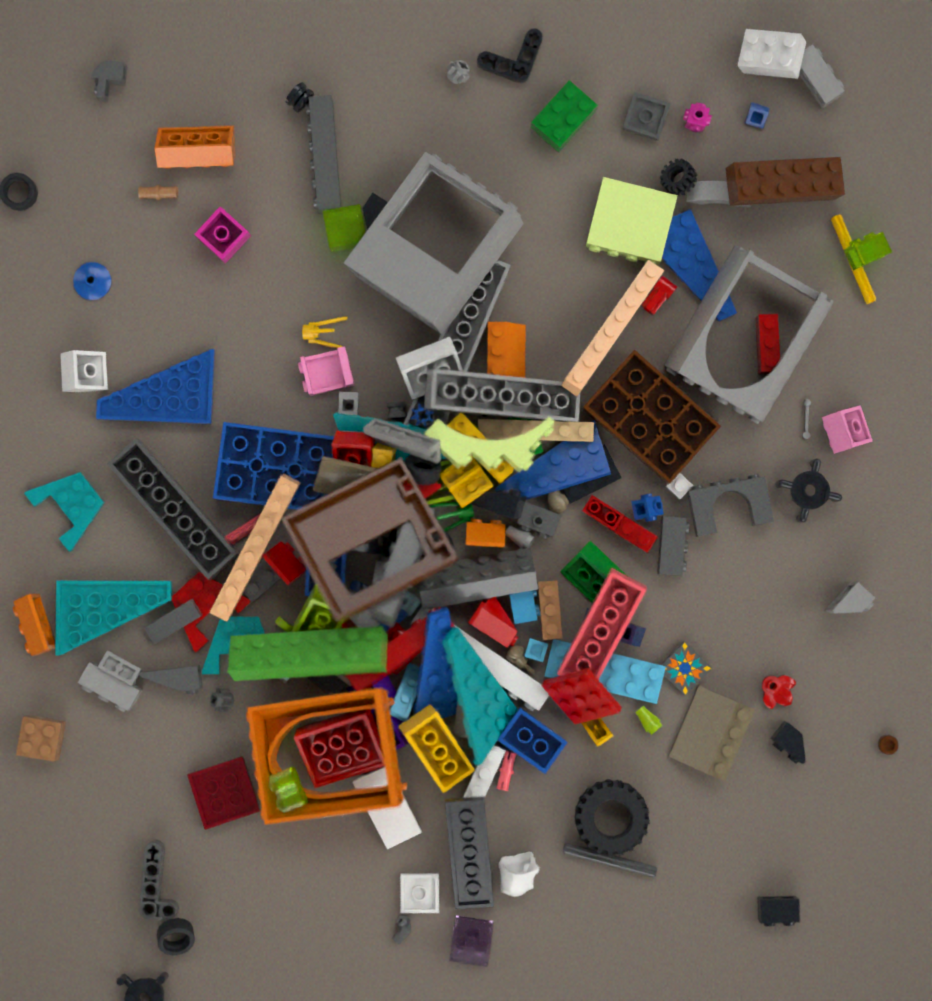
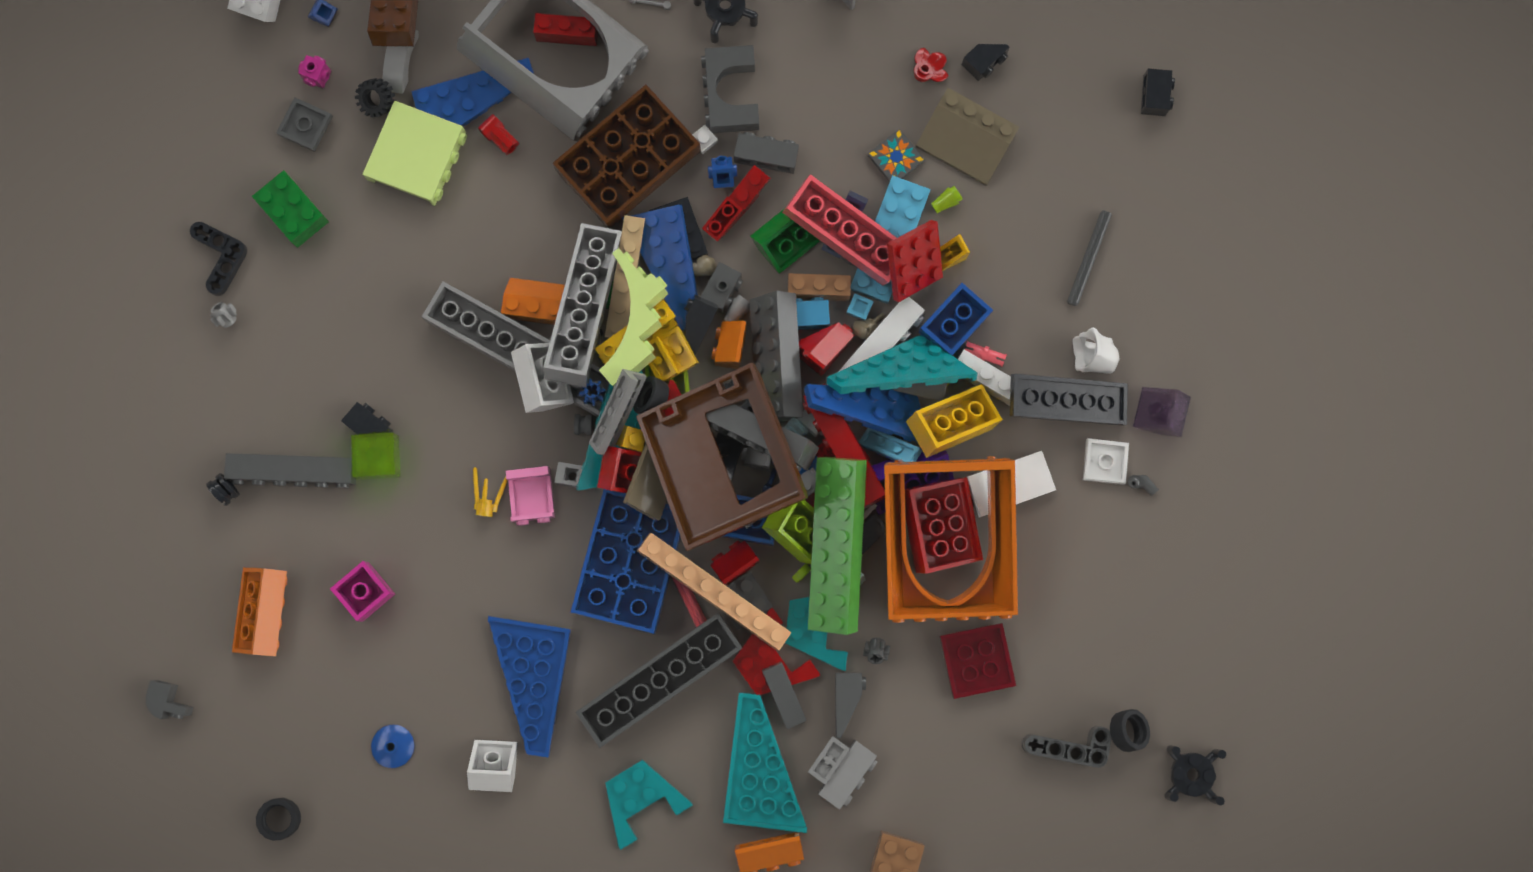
camera: 90 degrees left, 5 degrees down
medium nougat pin [138,185,179,200] -> none
clear neon green brick [269,767,308,813] -> none
light grey panel [344,152,524,335] -> none
green plant [429,502,475,532] -> none
light nougat brick [561,260,664,396] -> none
black tyre [574,779,650,856] -> none

